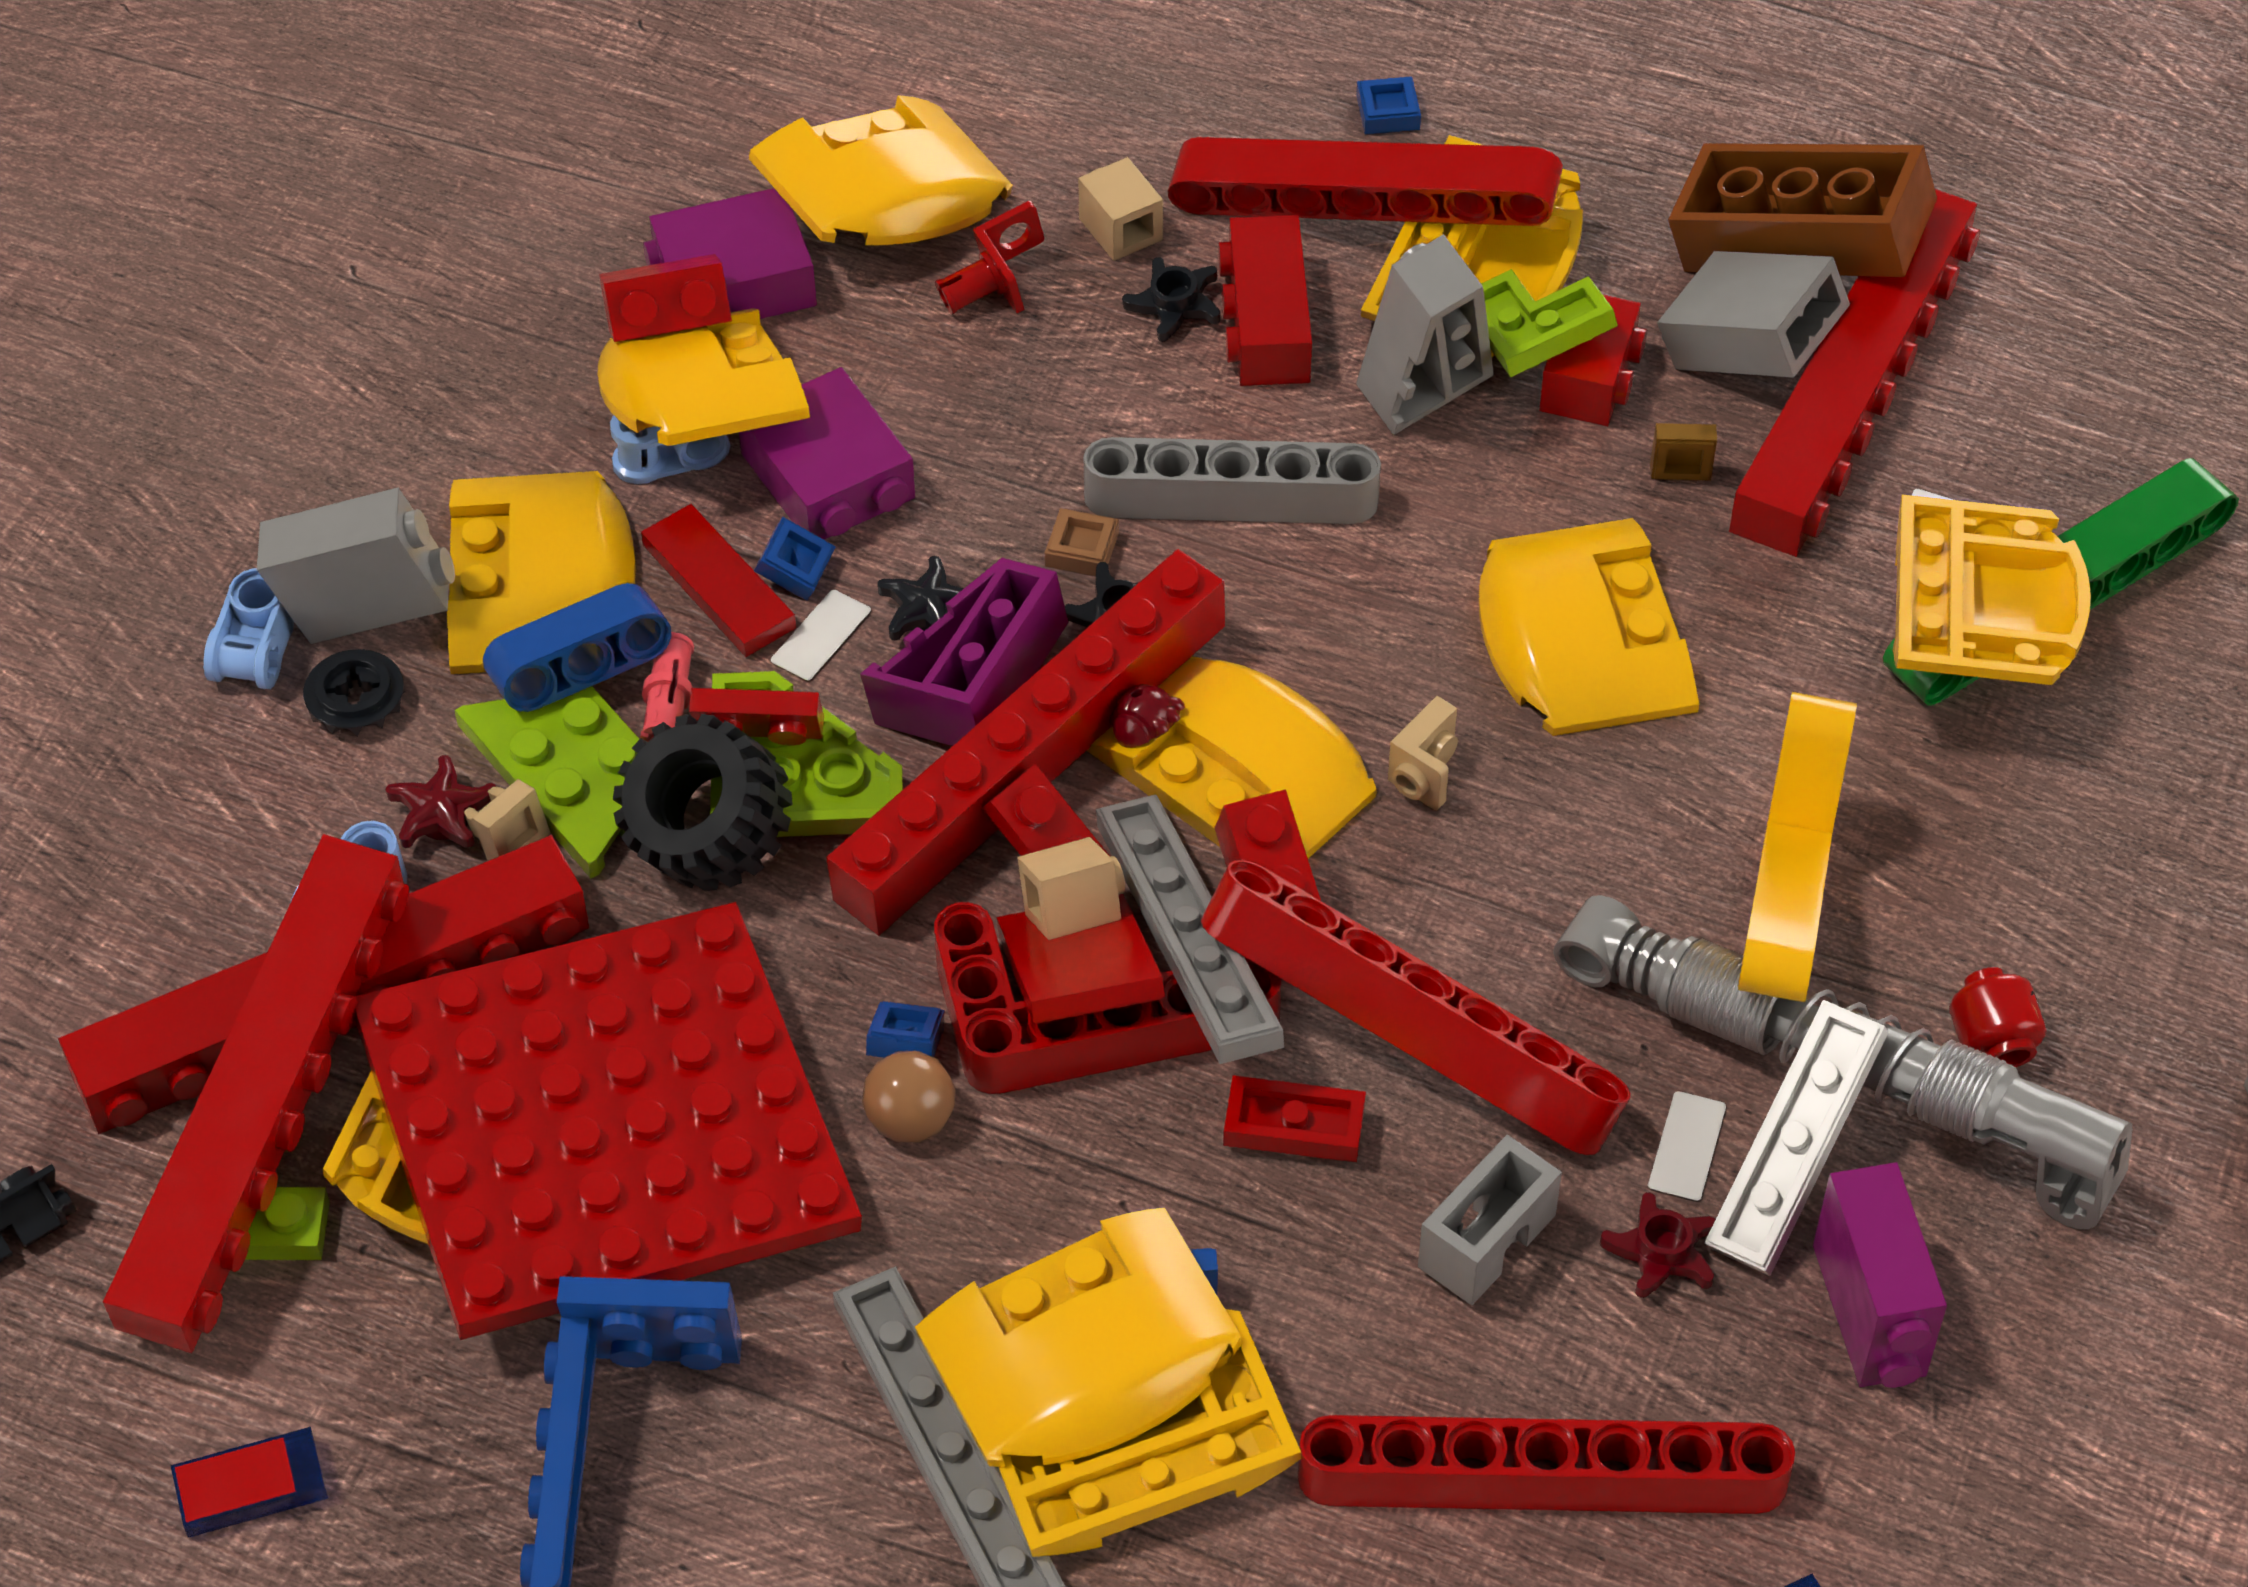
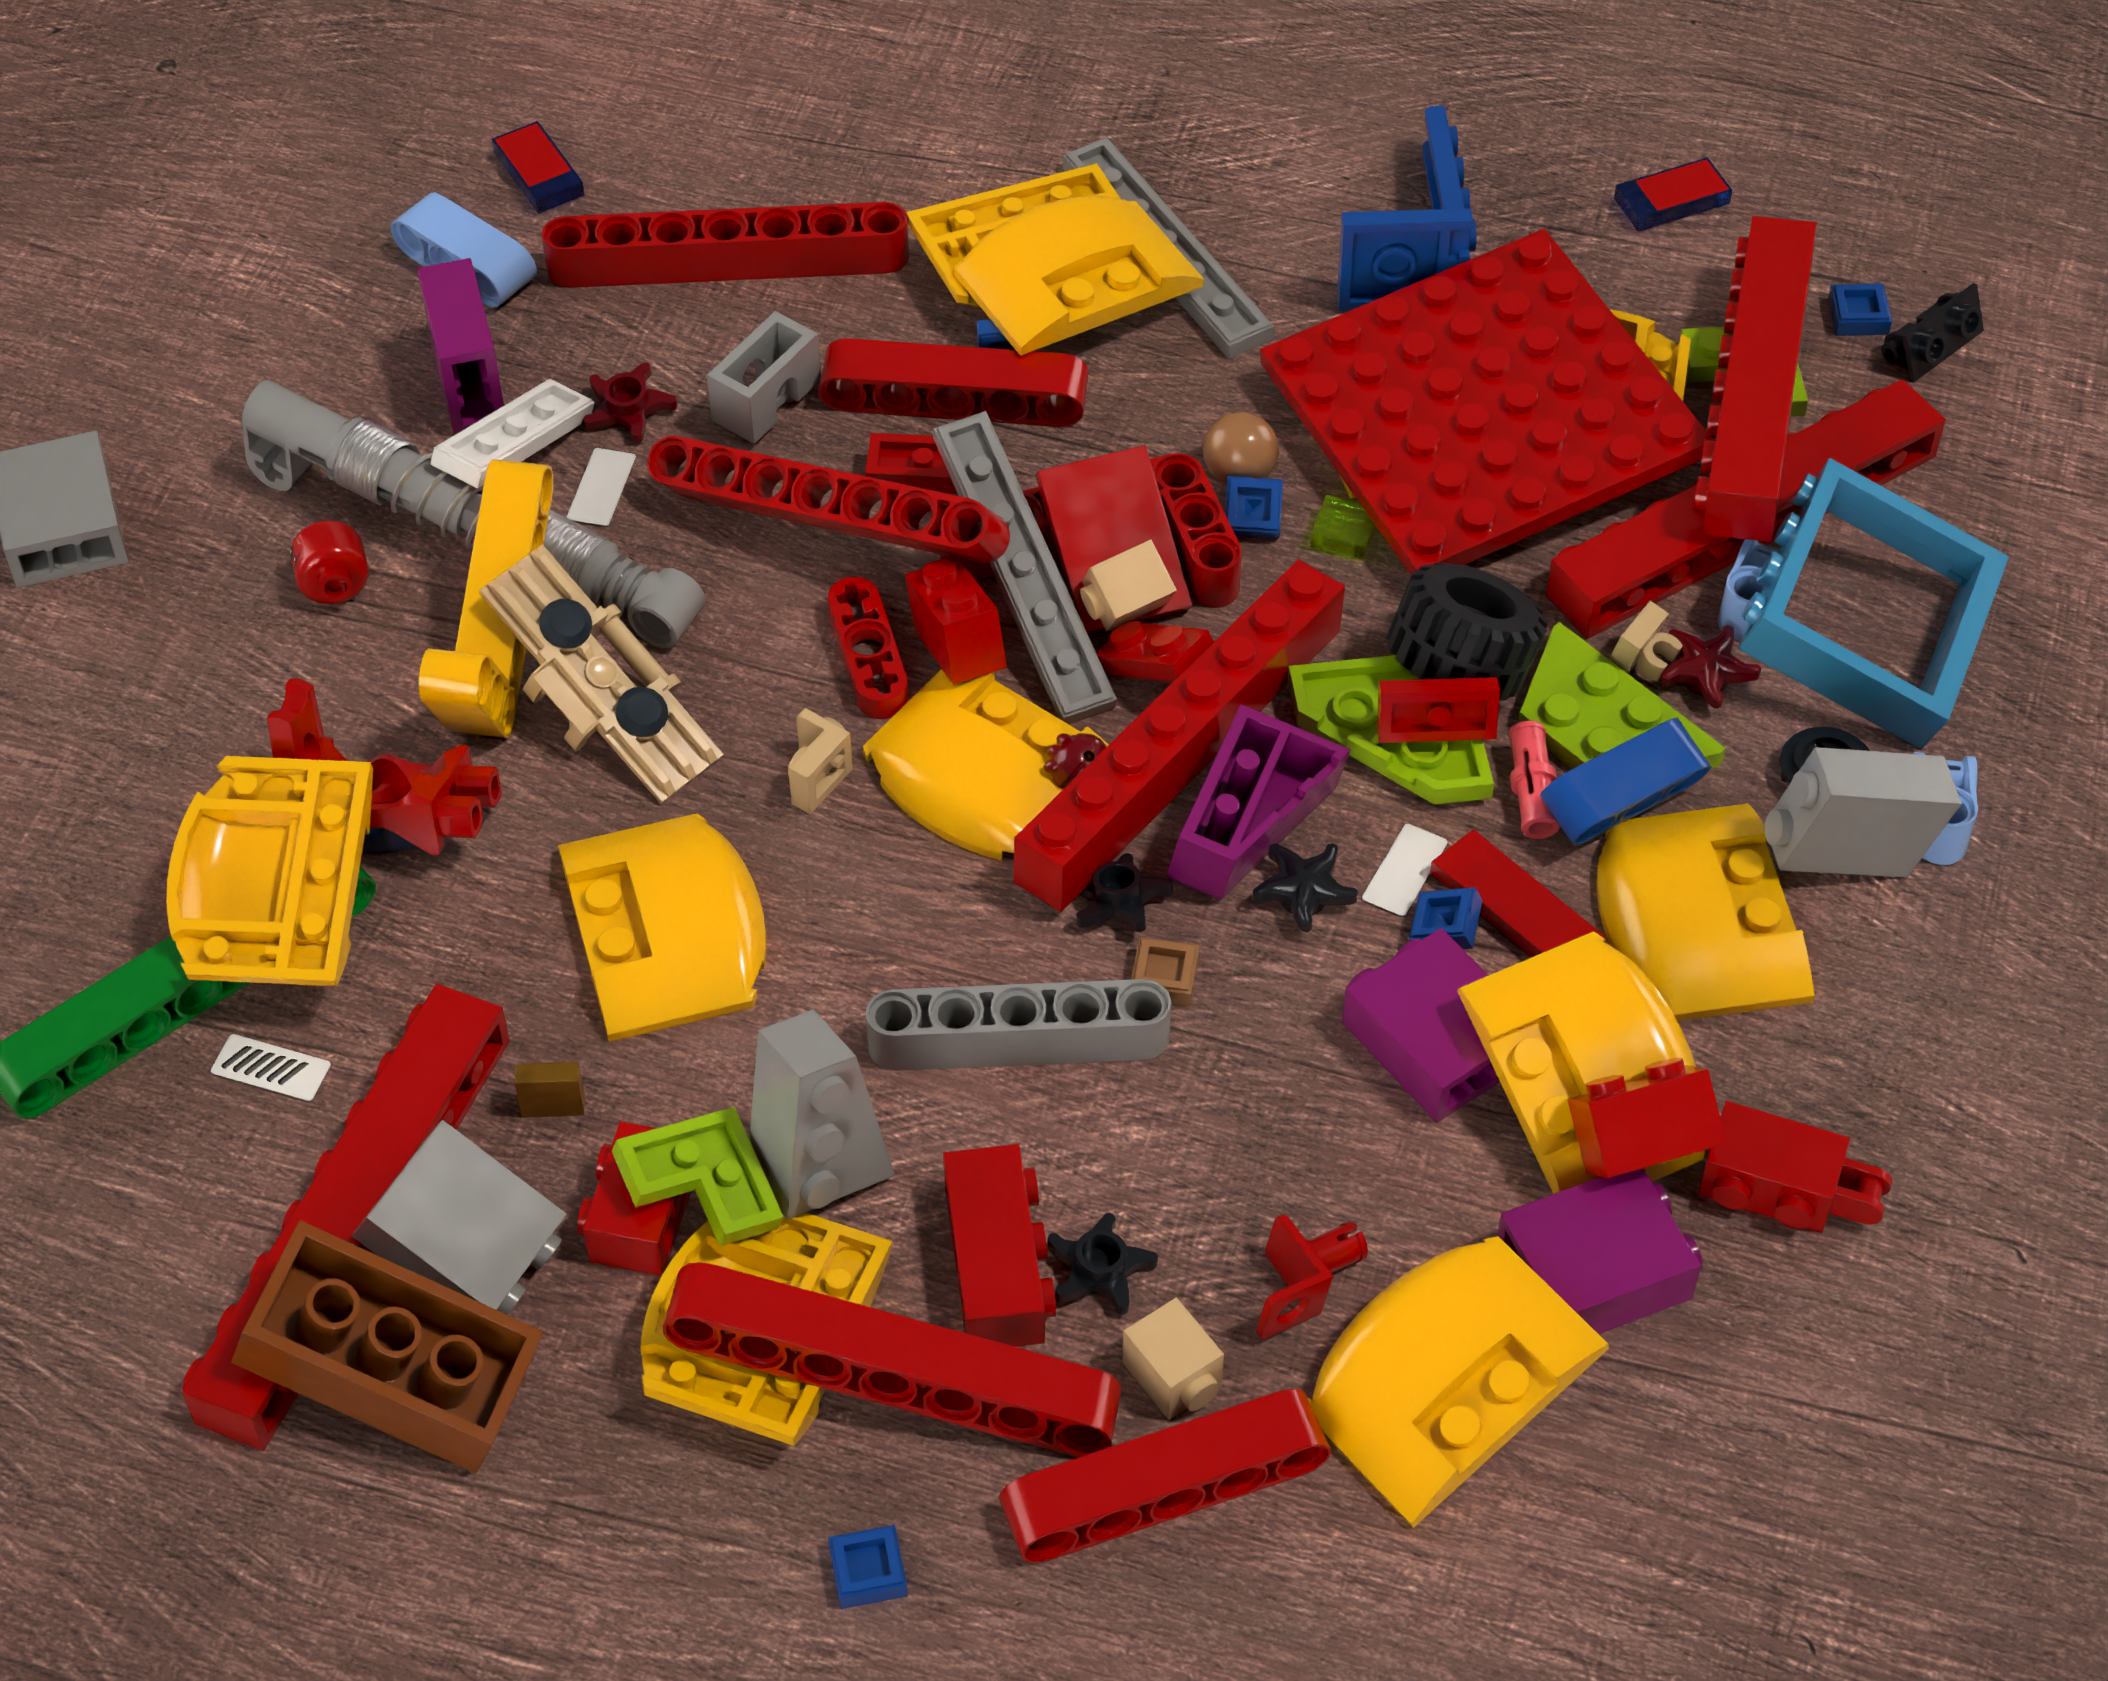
camera: 175 degrees right, 0 degrees up
none -> red hips [267,678,502,855]
none -> light blue beam [390,192,537,308]
none -> tan piece [479,544,724,804]
none -> red beam [818,338,1089,427]
none -> red beam [828,577,908,719]
none -> red beam [999,1389,1332,1563]
none -> clear neon green tile [1310,495,1376,560]
none -> red brick [1698,1100,1892,1233]
none -> dark azure window [1738,458,2009,749]
none -> blue tile [1828,284,1892,336]

